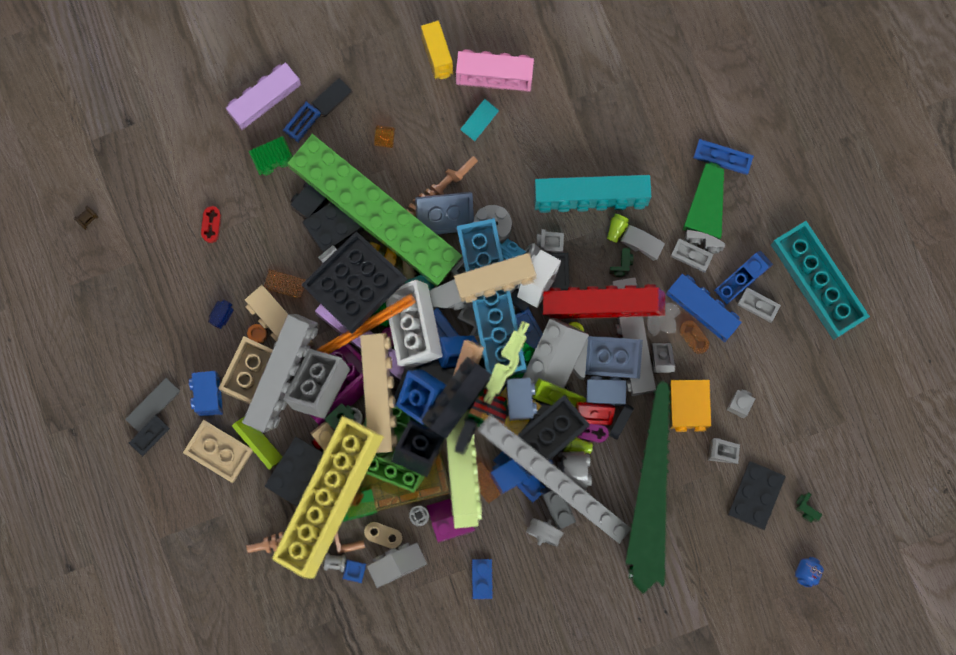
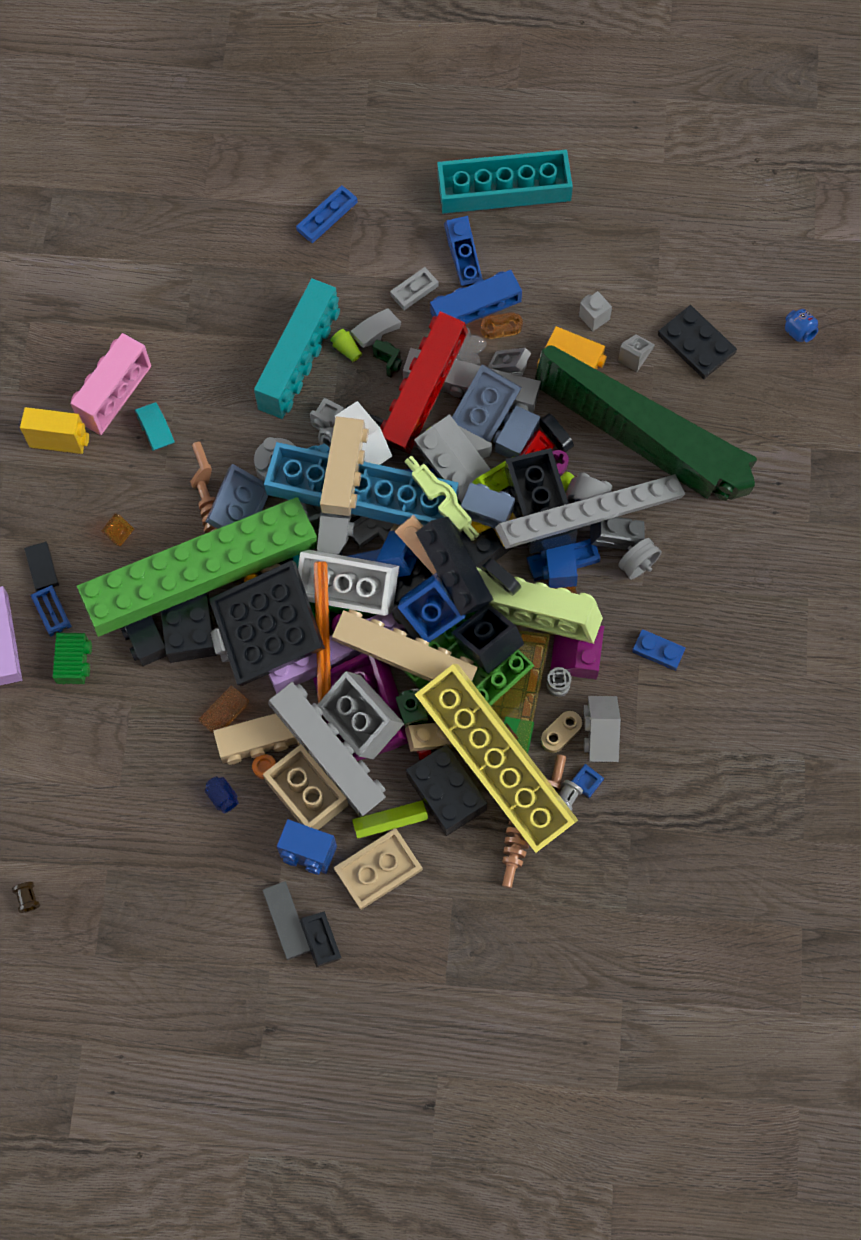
camera: 60 degrees left, 10 degrees down
red beam [201,206,221,243] -> none
torso [464,389,507,427] -> none
green slope [682,163,724,240] -> none
light grey slope [685,230,725,254] -> none
light grey plate [737,287,781,323] -> none
dark green bracket [795,492,823,523] -> none

